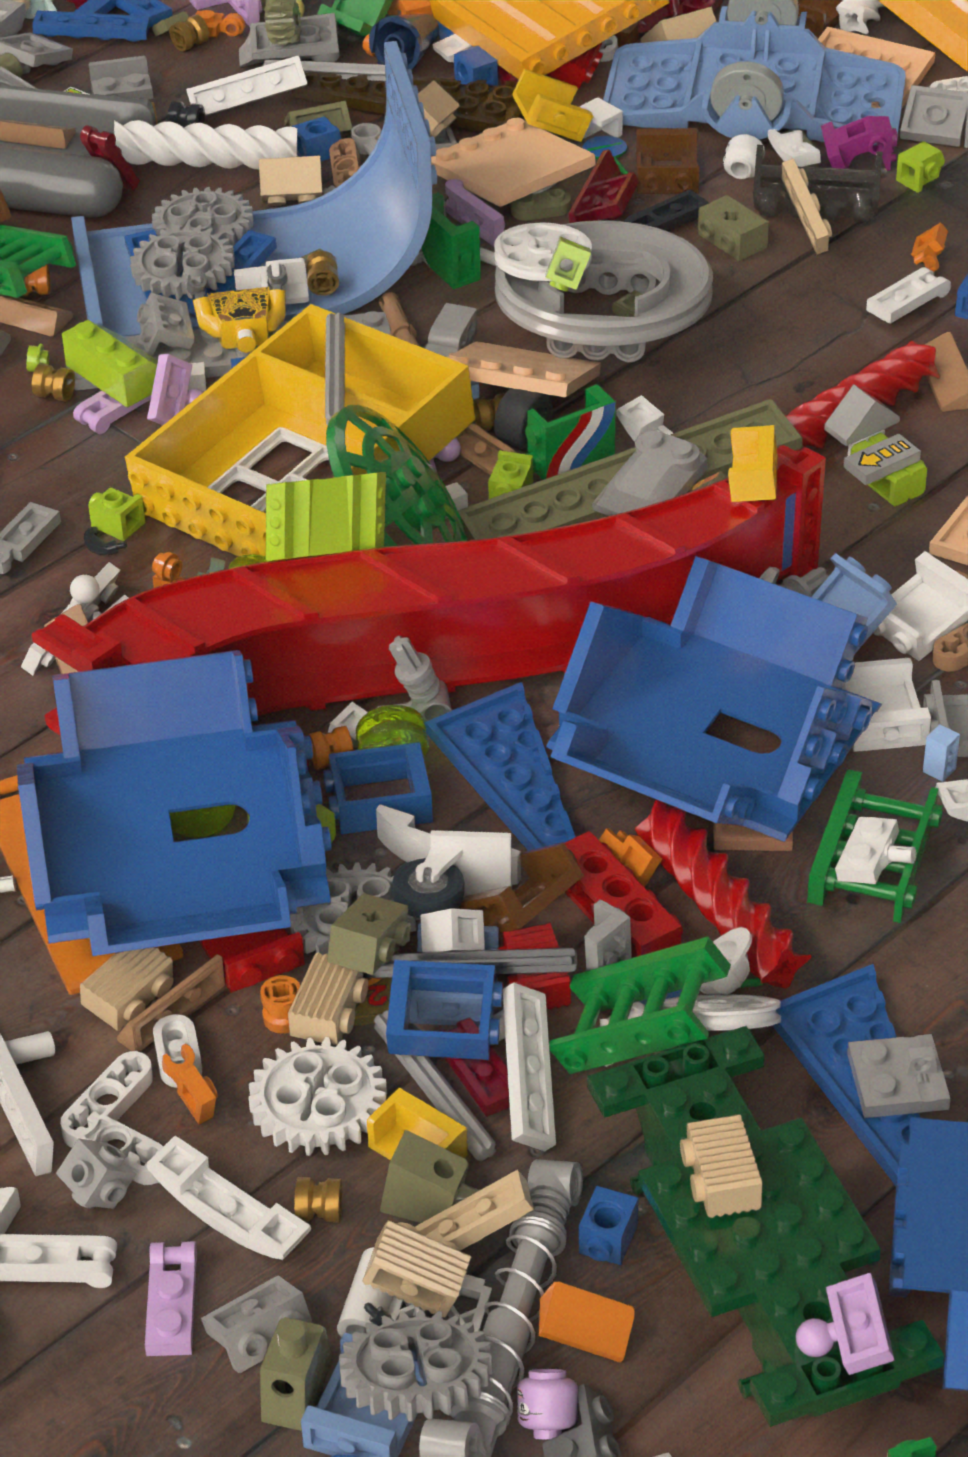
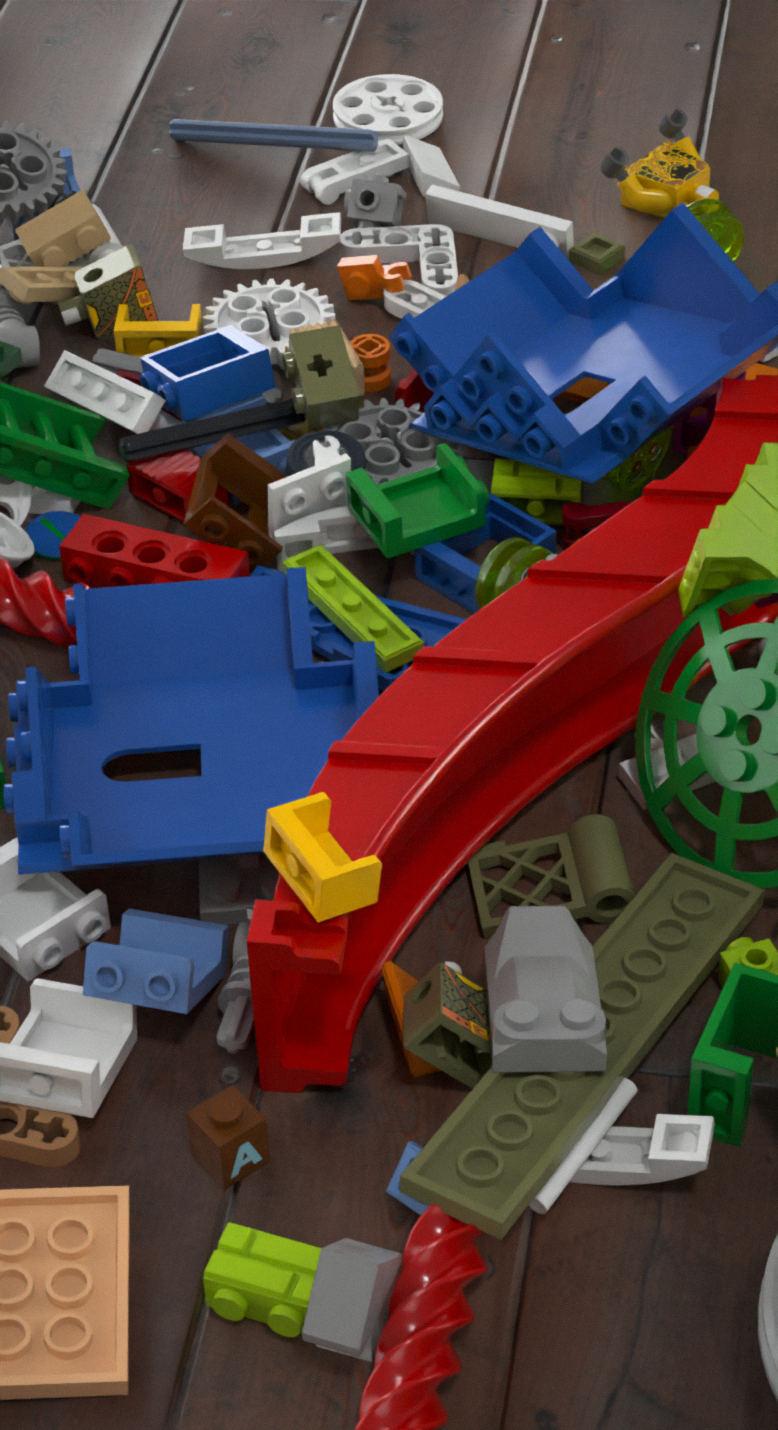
camera: 145 degrees right, 0 degrees up
lavender plate [145,1241,197,1356] -> none
light grey bracket [201,1276,313,1373] -> none
olive torso [260,1317,332,1431] -> none
pearl gold wheel [294,1177,343,1223] -> none
white panel [421,909,485,952] -> none
light grey bracket [585,900,632,971] -> none
light grey tile [844,434,921,485] -> none
none -> sand blue axle [169,119,378,152]
none -> reddish brown brick [186,1085,270,1191]
none -> lime tile [282,544,424,673]
none -> green panel [346,443,490,559]

